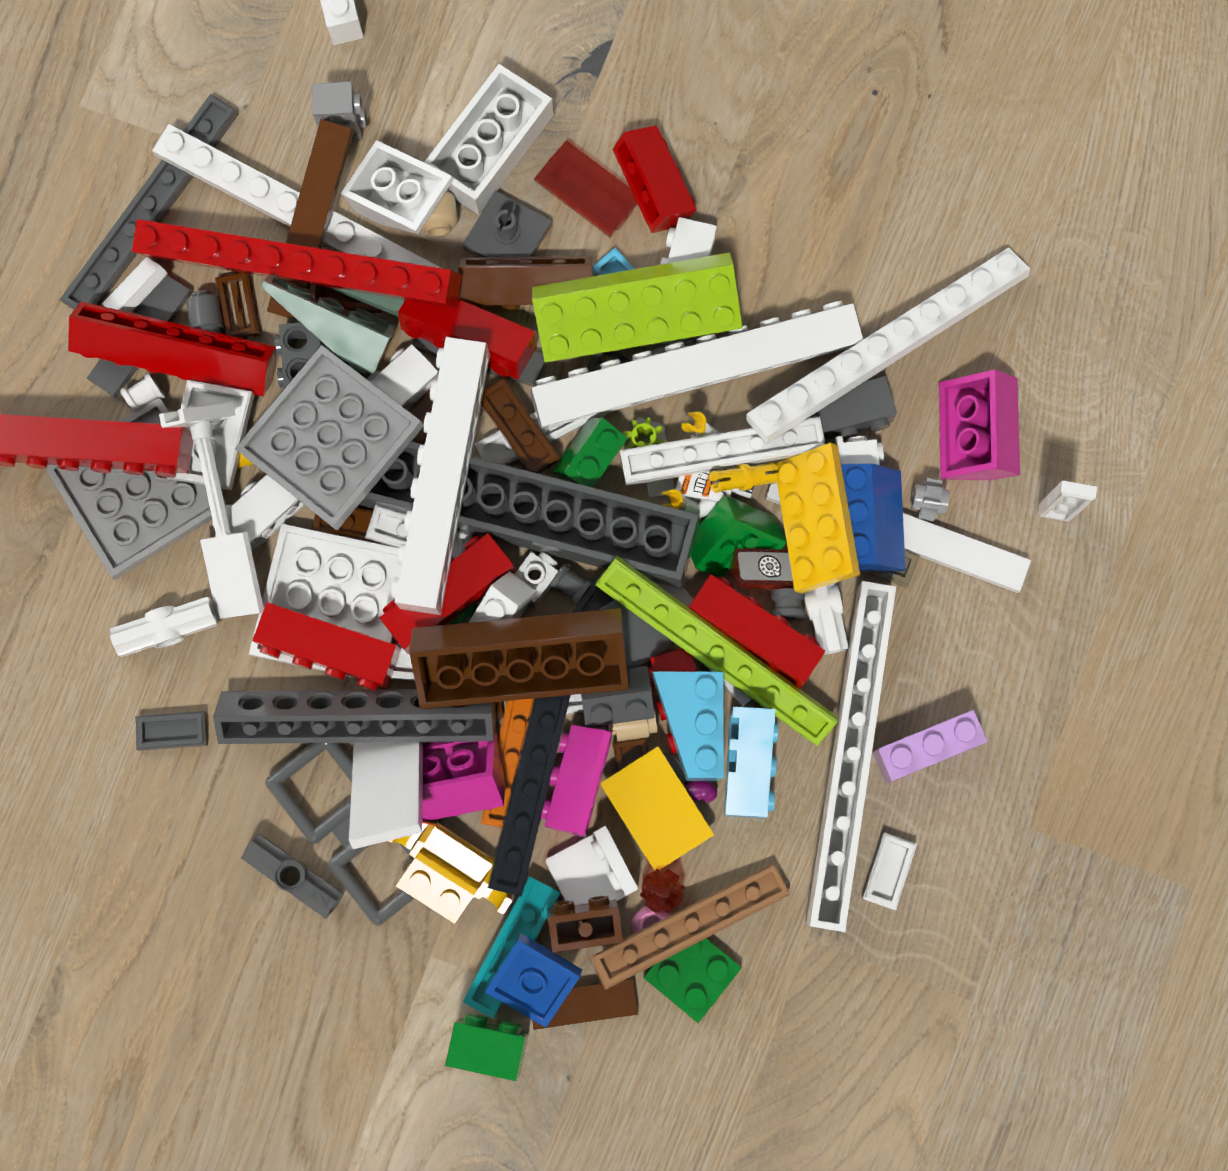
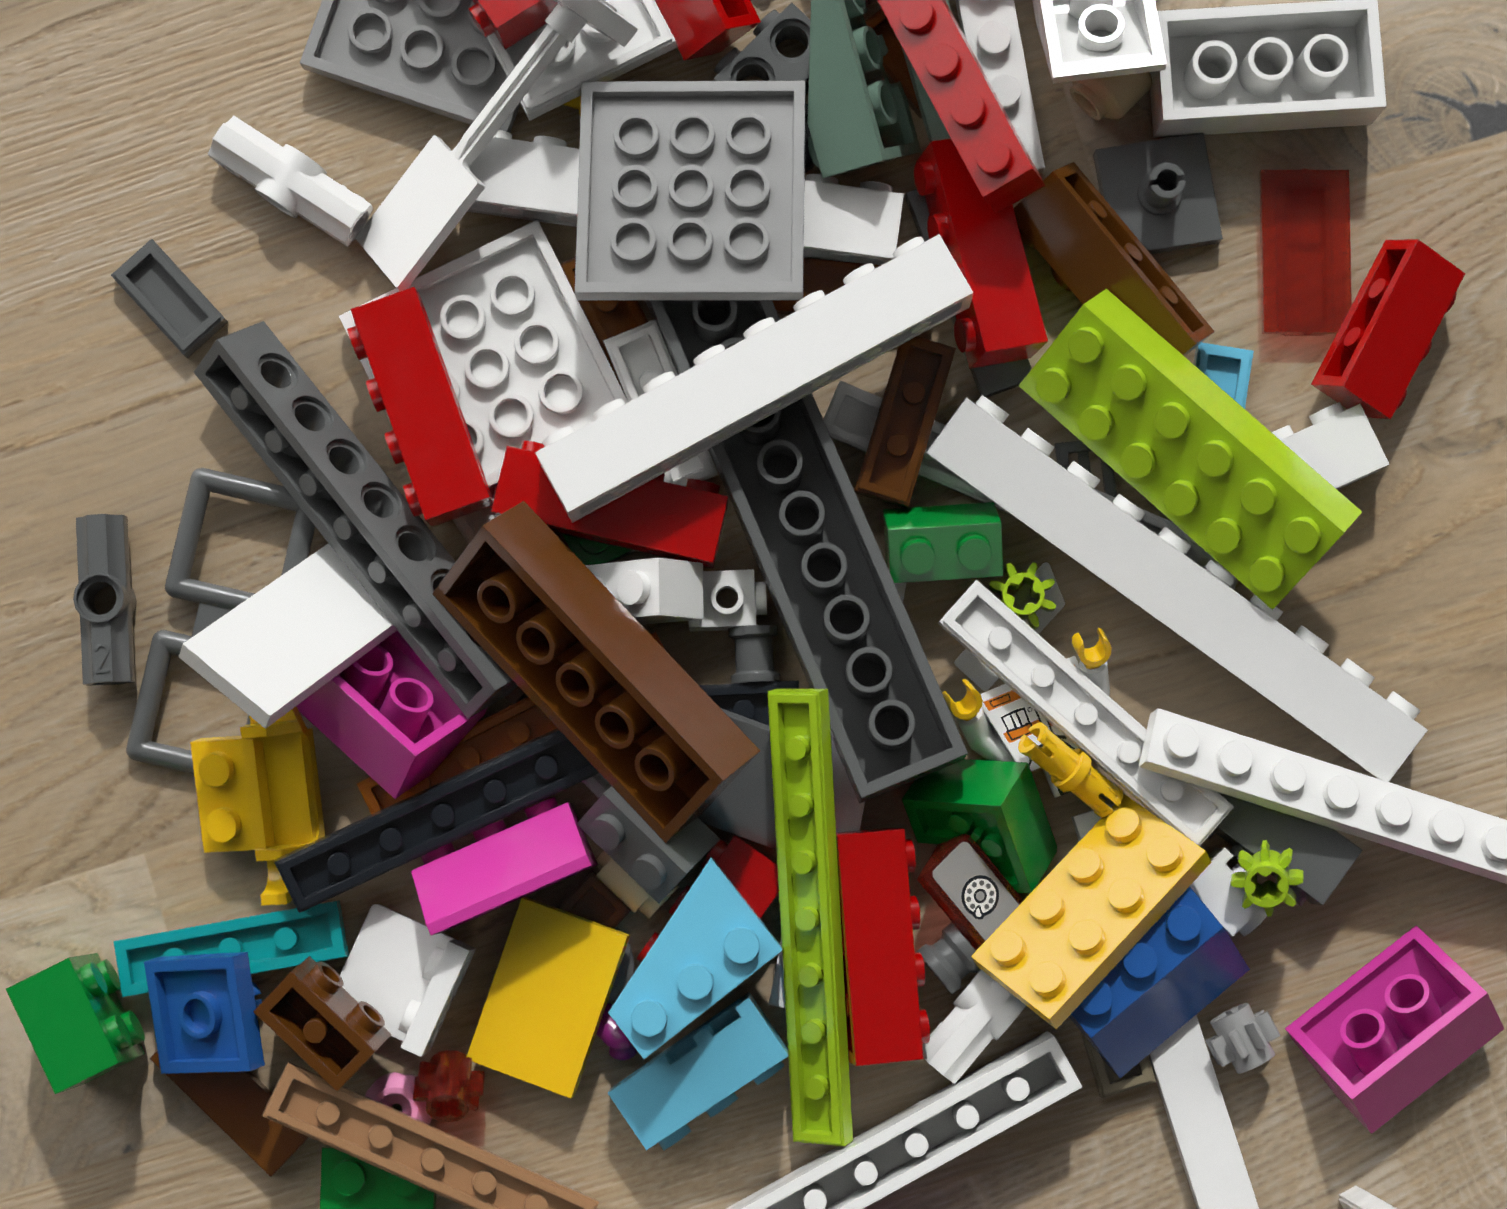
camera: 50 degrees right, 5 degrees up
none -> lime gear [1230,840,1304,917]

